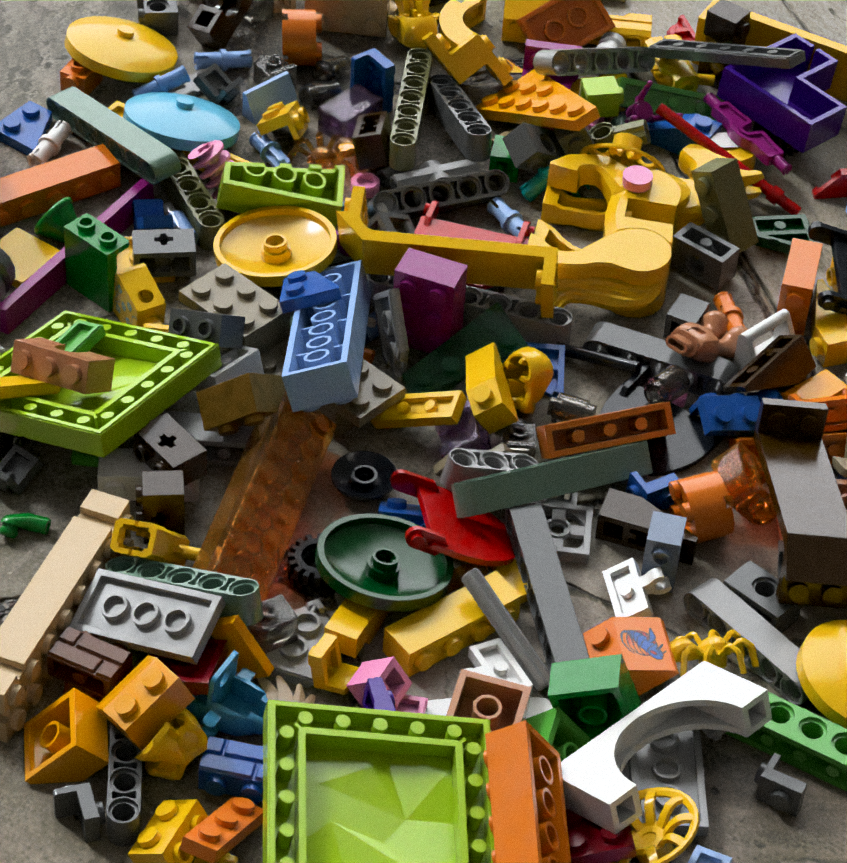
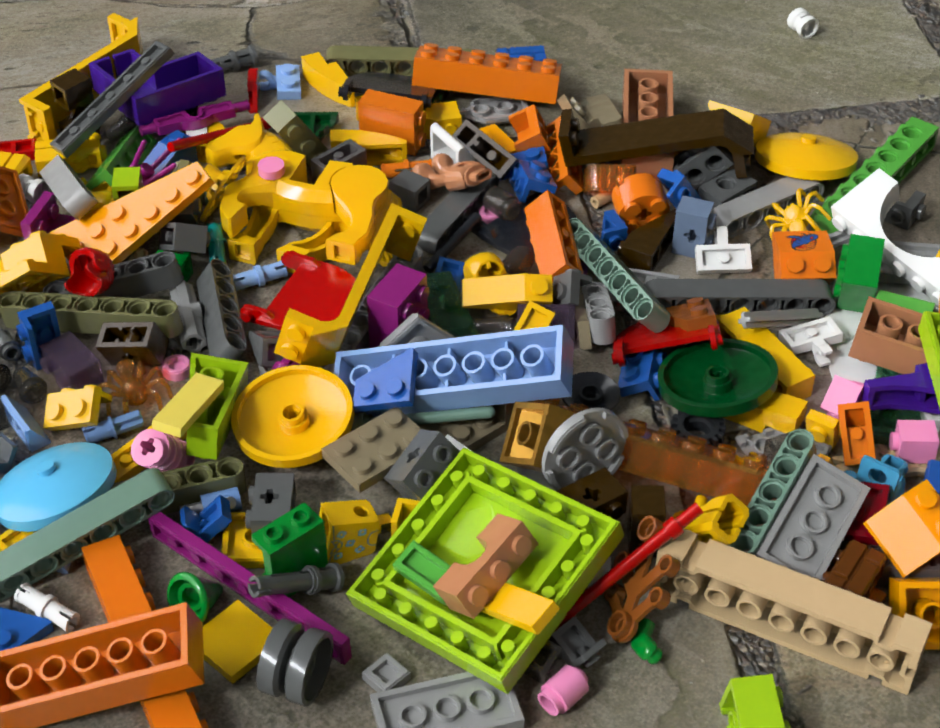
camera: 80 degrees left, 0 degrees up
none -> red cap [64,247,115,296]
none -> light yellow tile [152,372,224,438]
none -> dark grey pin [248,562,345,598]
none -> yellow slope [330,129,407,166]
none -> light grey tile [541,408,629,491]
none -> dark grey bracket [552,269,592,311]
none -> red bar [553,502,704,633]
none -> dark orange plant [604,515,681,644]
none -> blue bracket [657,168,701,209]
none -> dark orange wing [666,297,717,331]
none -> orange slope [837,401,876,466]

